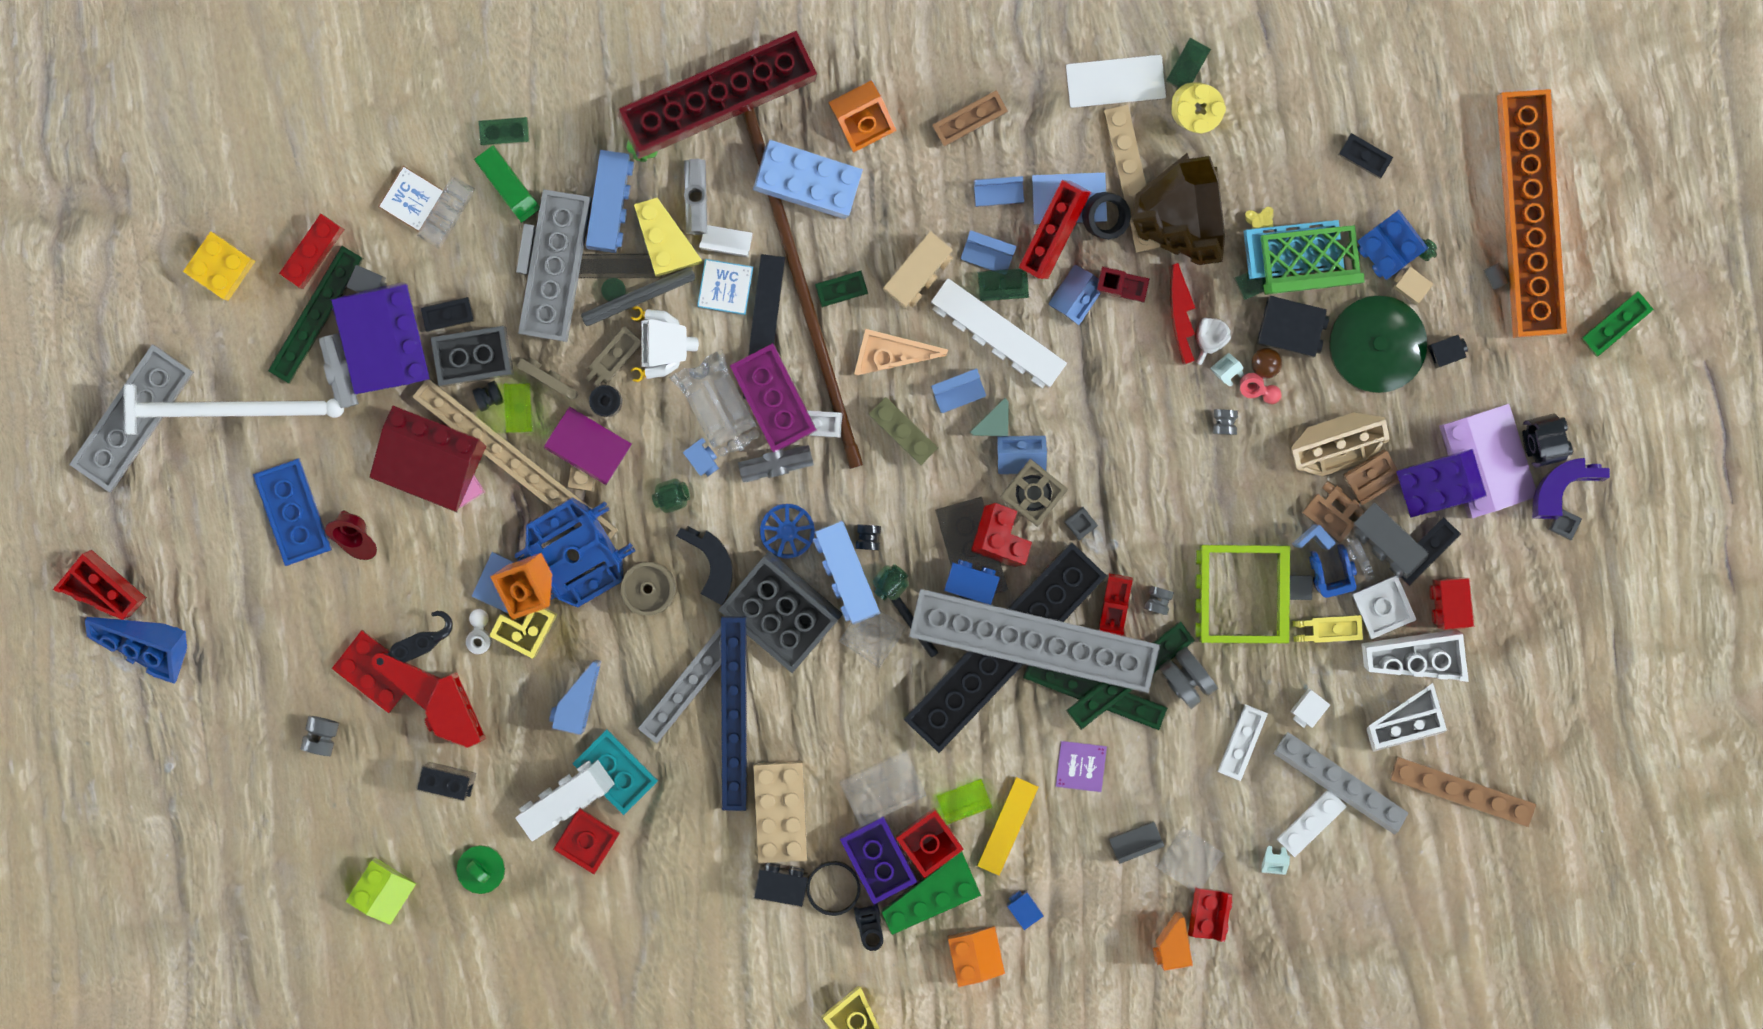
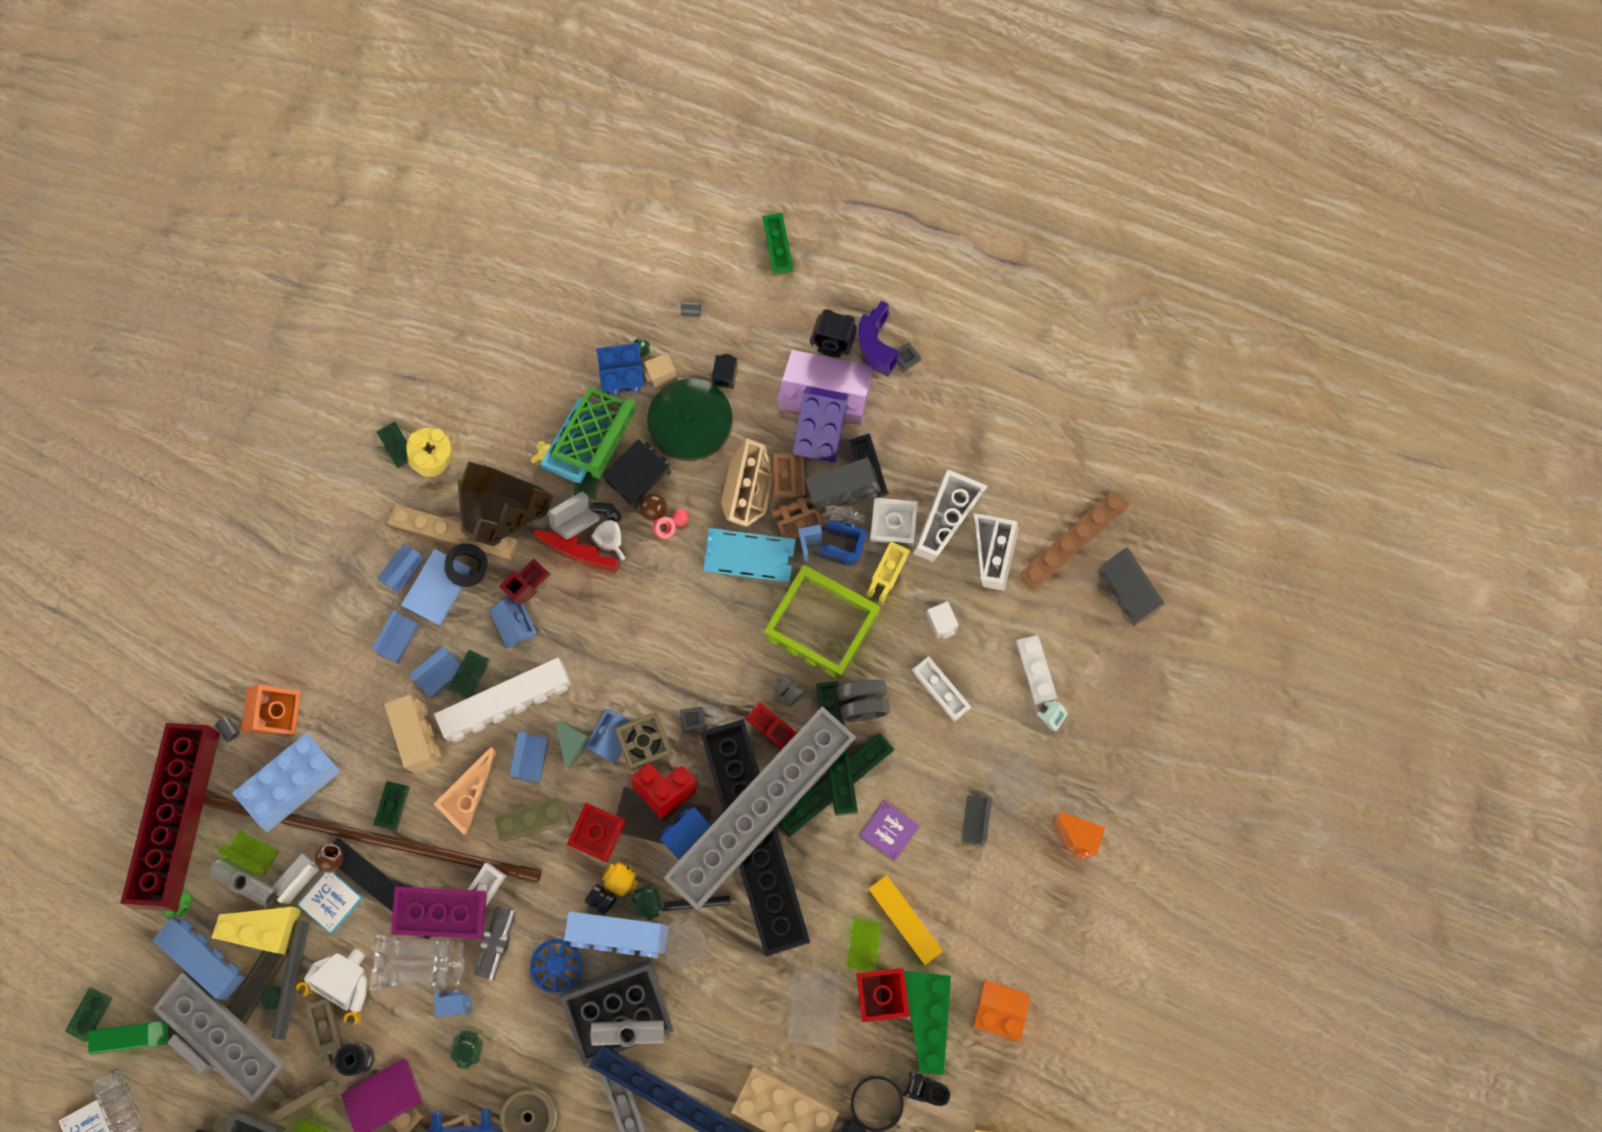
camera: 60 degrees left, 15 degrees down
black arch [676,526,733,605] -> none
dark purple brick [840,815,917,904] -> none
medium nougat plate [932,90,1008,147] -> none
blue brick [1007,890,1044,930] -> none
red brick [1019,180,1091,279] -> none
white sticker [1066,55,1166,108] -> none
red bracket [1188,887,1232,942] -> none
light aqua tile [1211,353,1244,386] -> none
dark grey wheel [1213,409,1238,435] -> none
light grey plate [1274,732,1408,835] -> none
dark grey tile [1290,575,1313,600] -> none
black plate [1338,133,1393,179] -> none
red brick [1429,577,1474,630] -> none
orange brick [1497,89,1567,338] -> none
none -> dark grey hinge [215,717,240,742]
none -> clear neon green panel [219,830,279,876]
none -> reddish brown piece [314,844,344,873]
none -> medium blue panel [378,545,425,593]
none -> light grey panel [549,491,599,539]
none -> red tile [567,802,627,863]
none -> light grey piece [591,1019,664,1047]
none -> black arm [592,502,621,523]
none -> yellow head [602,862,638,897]
none -> medium azure piece [703,528,796,583]
none -> dark grey slope [1098,547,1165,626]

